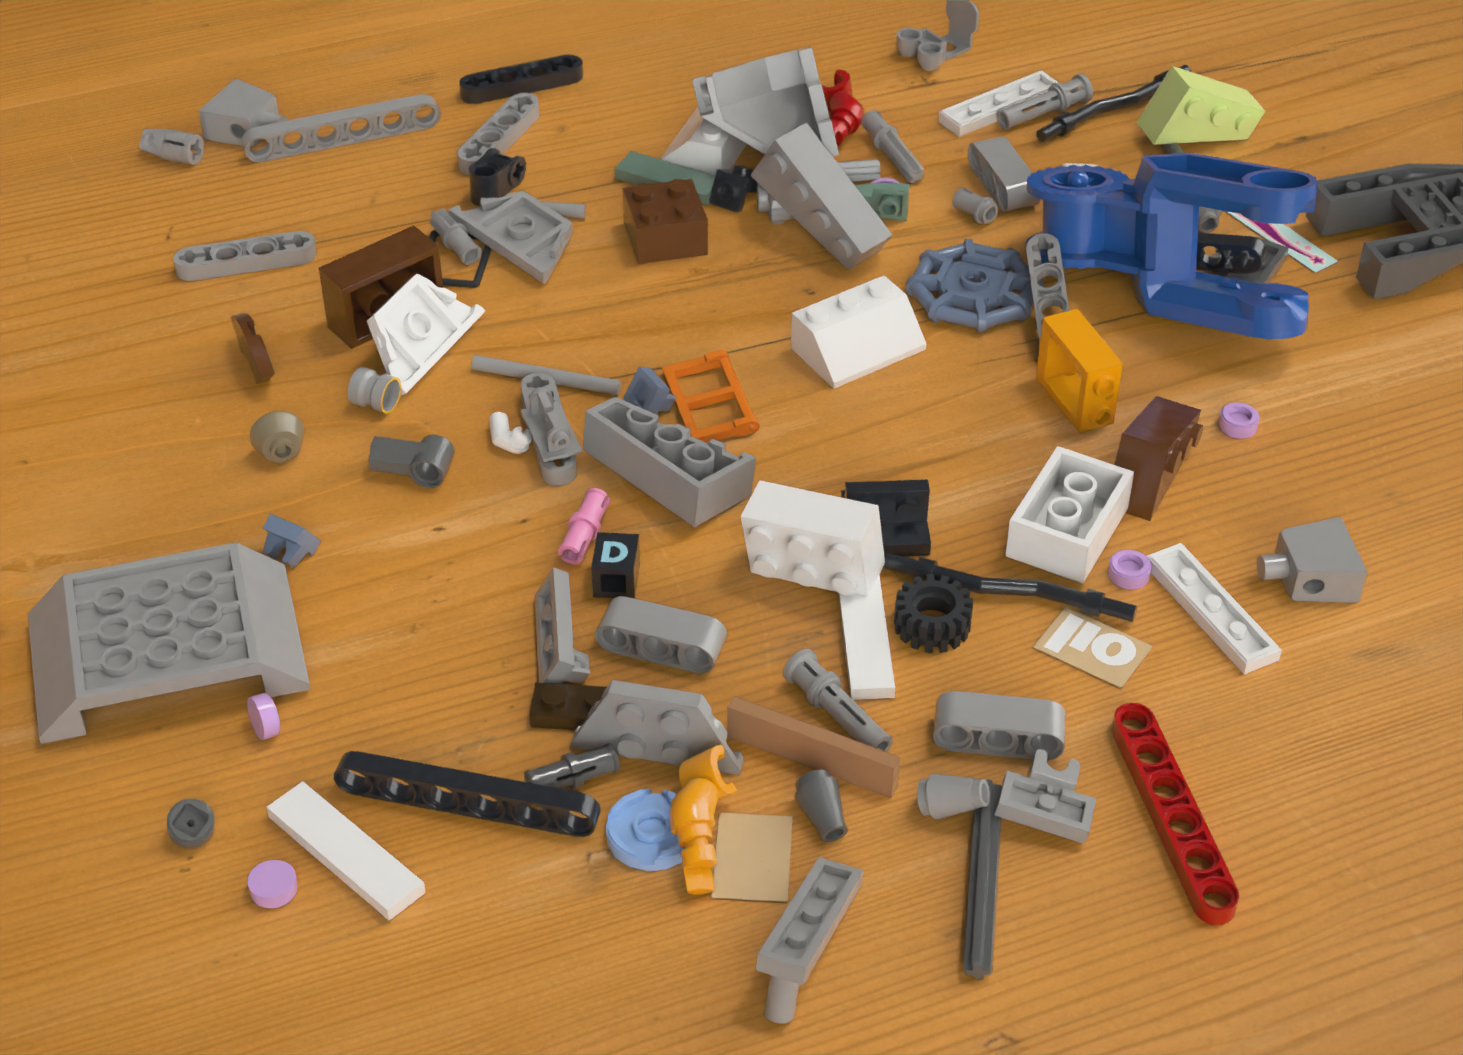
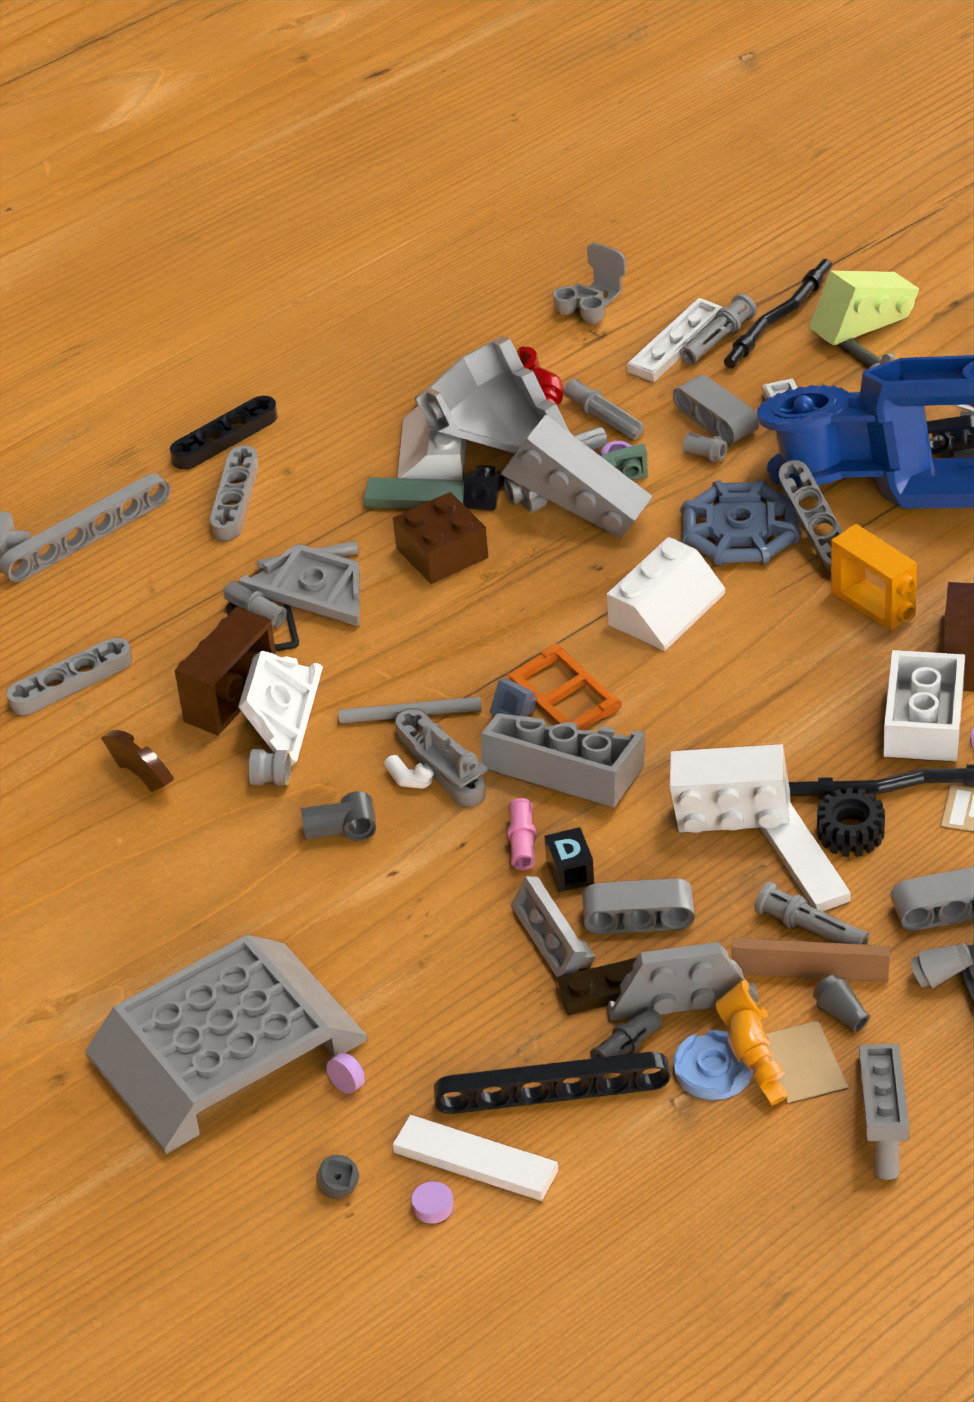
camera: 15 degrees left, 0 degrees up
dark tan cone [250,411,304,463] -> none
sand blue tile [263,514,321,567] -> none
black piece [469,148,526,206] -> none
black bracket [841,479,931,557] -> none

